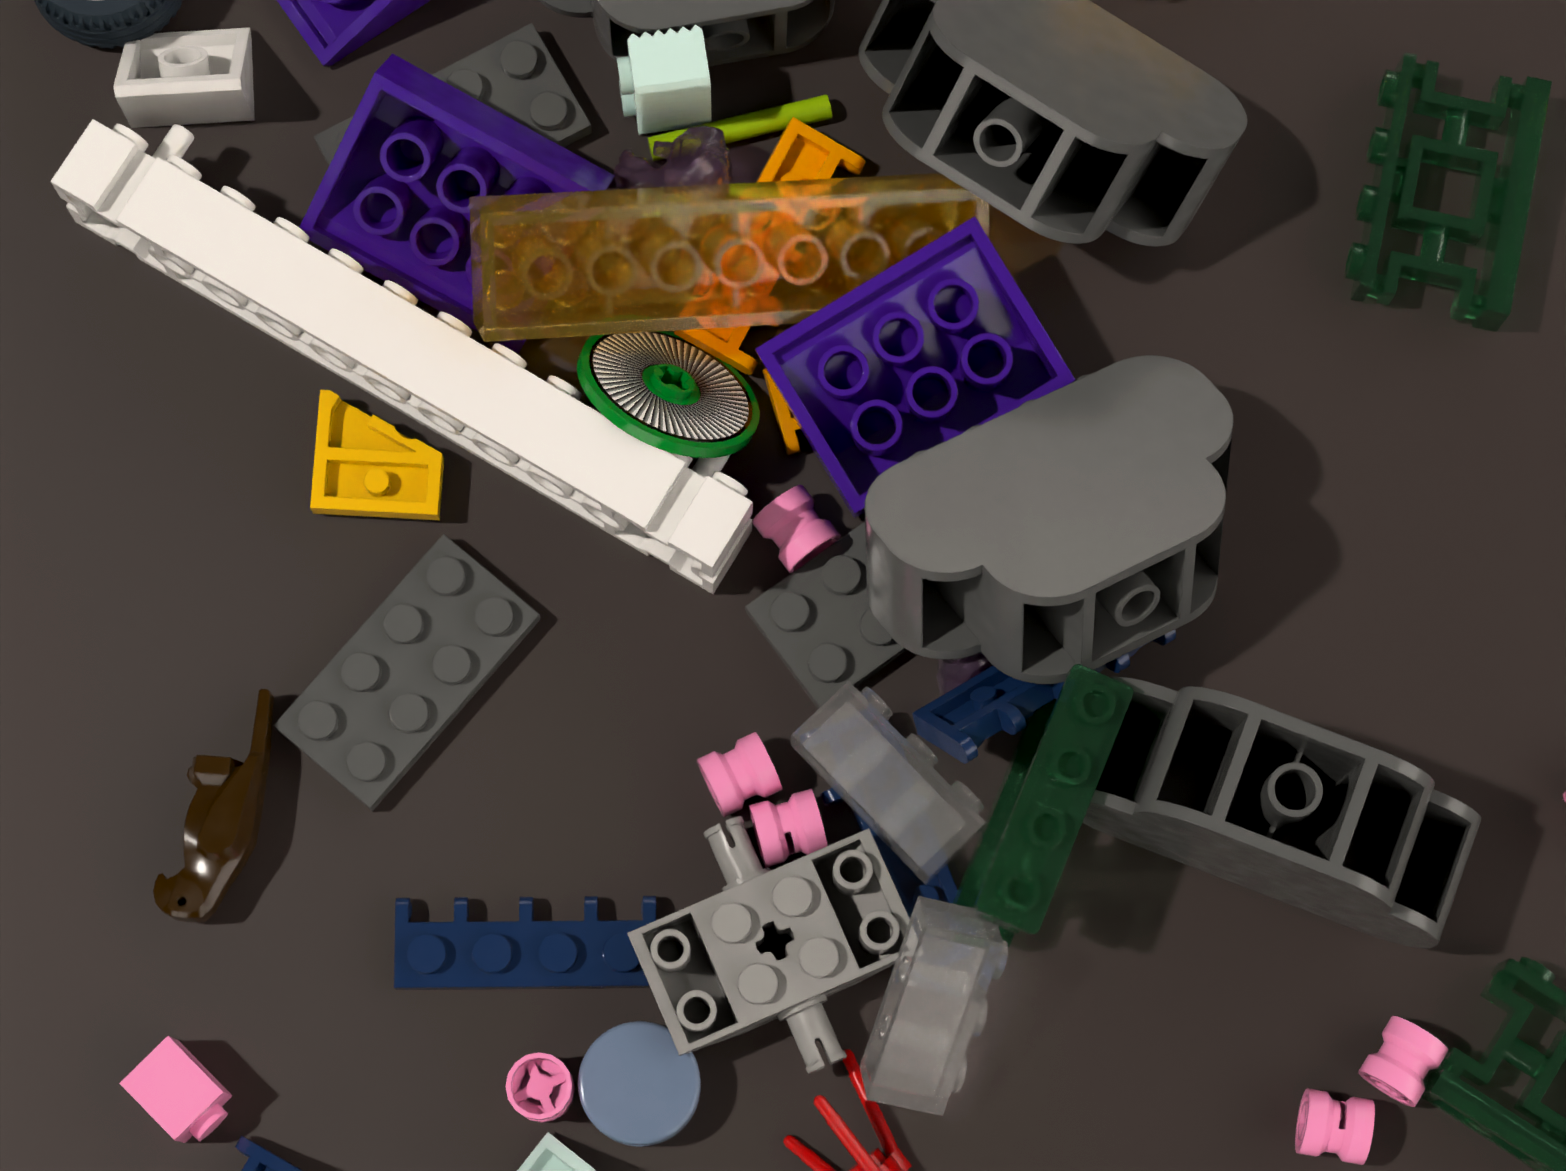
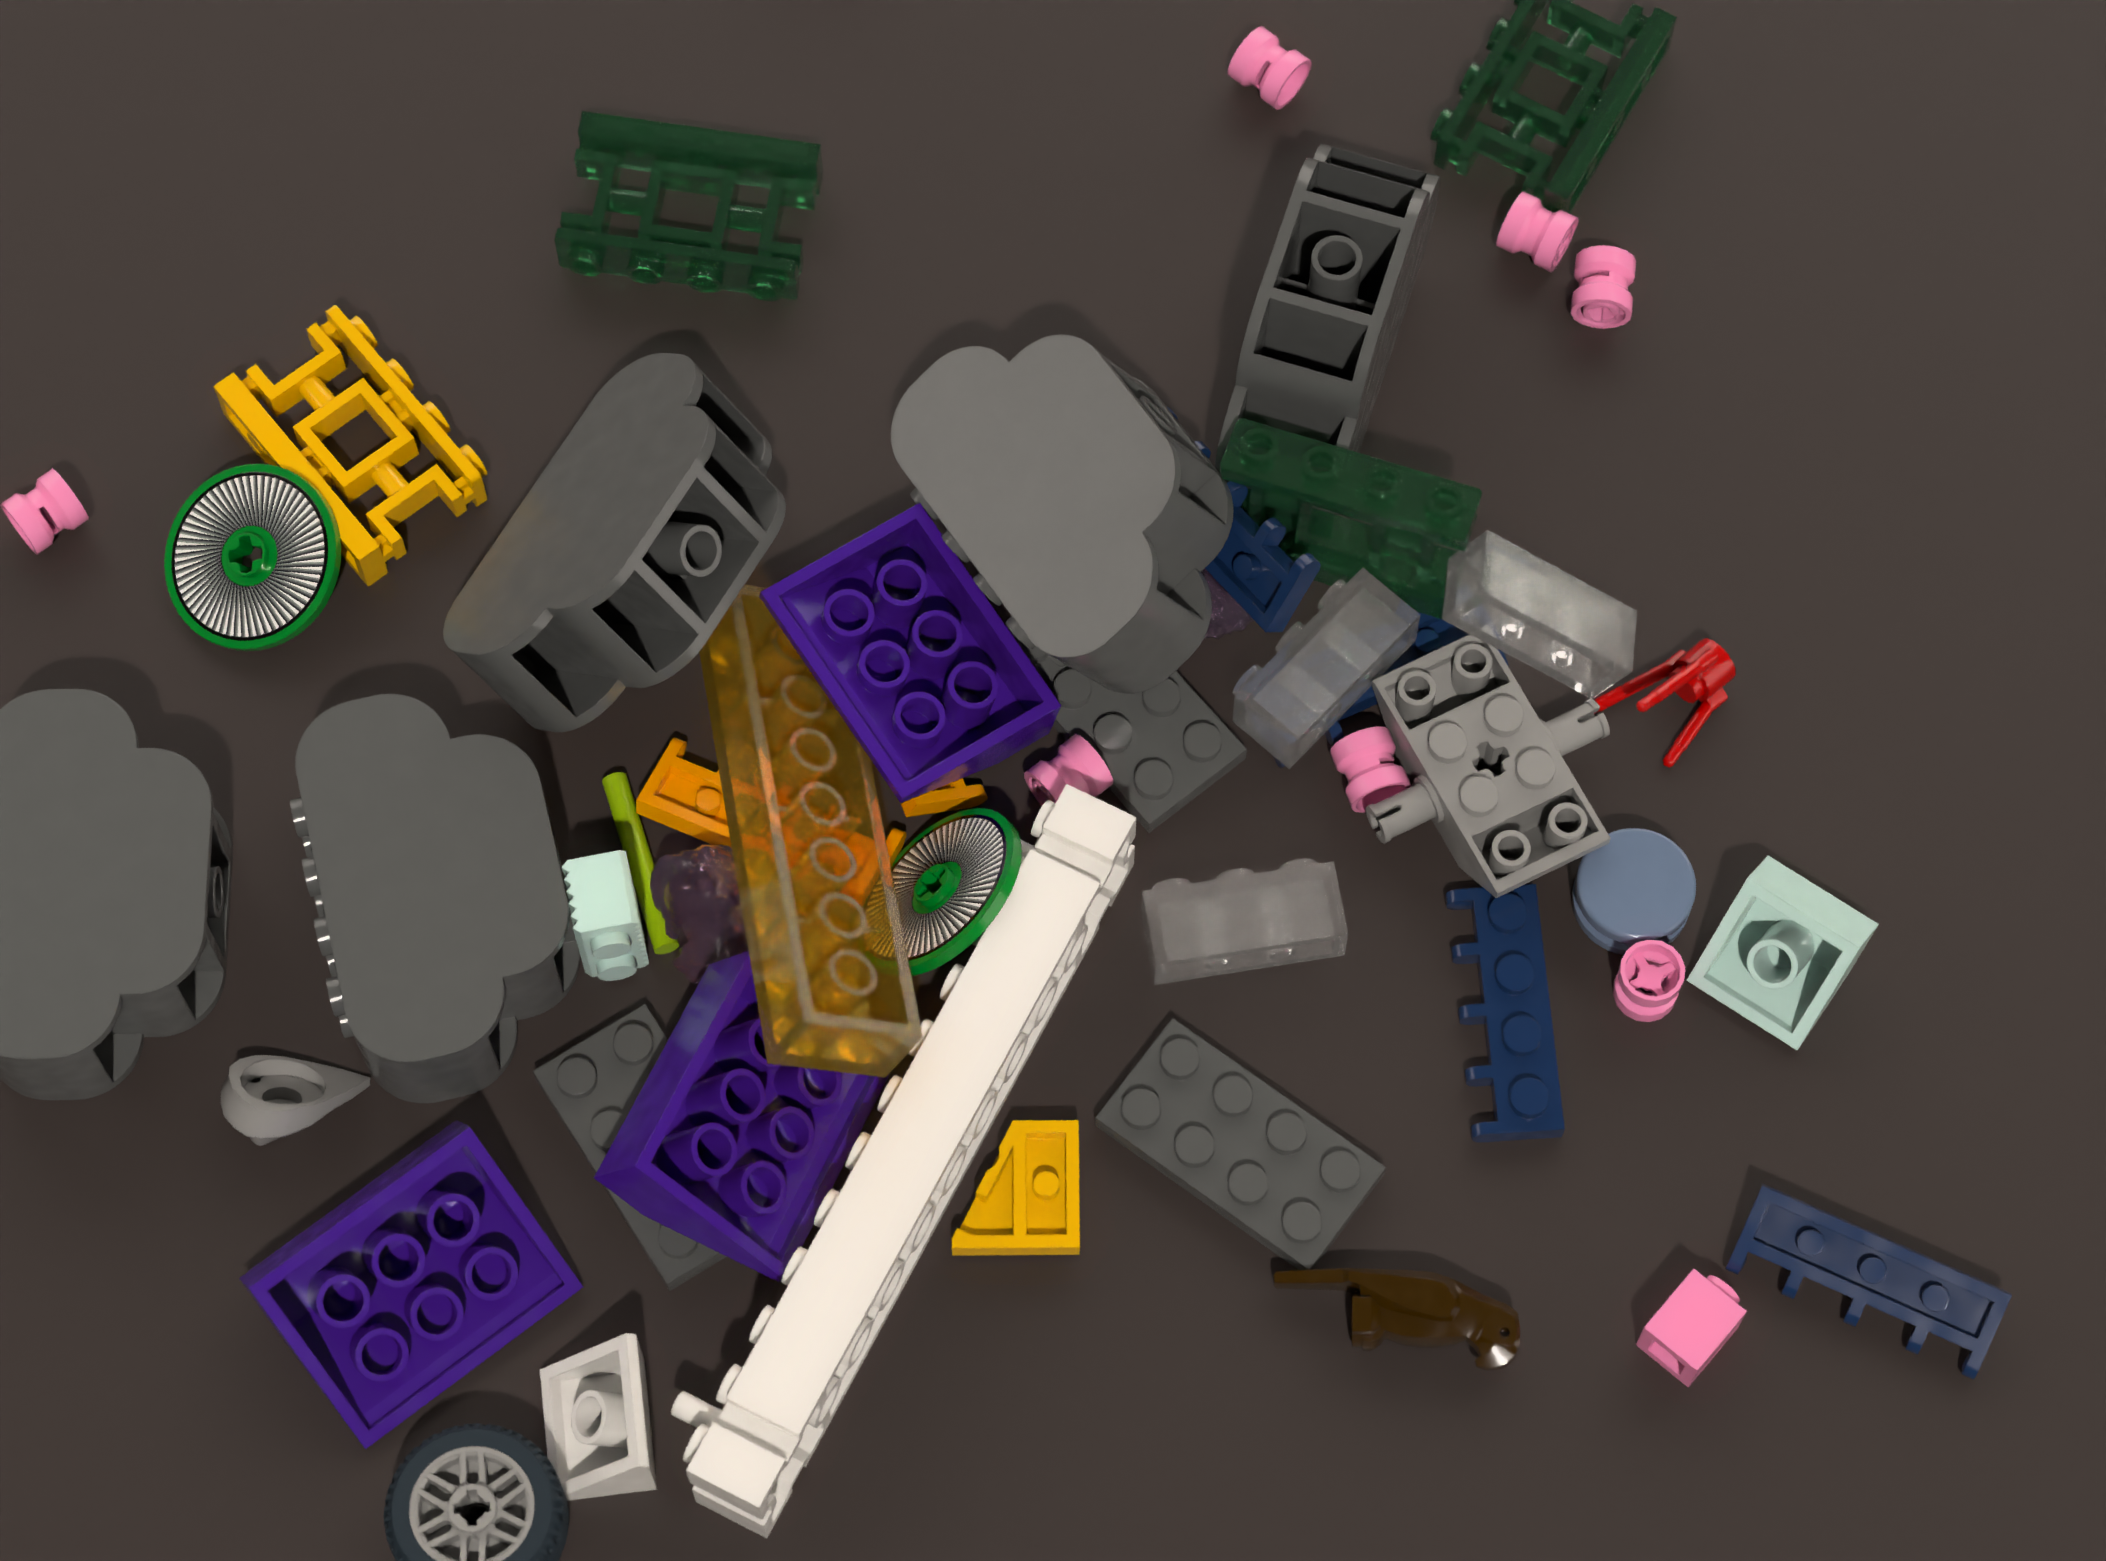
camera: 90 degrees left, 10 degrees down
bright pink wheel [696,732,782,817] -> none
none -> clear brick [1141,858,1348,985]

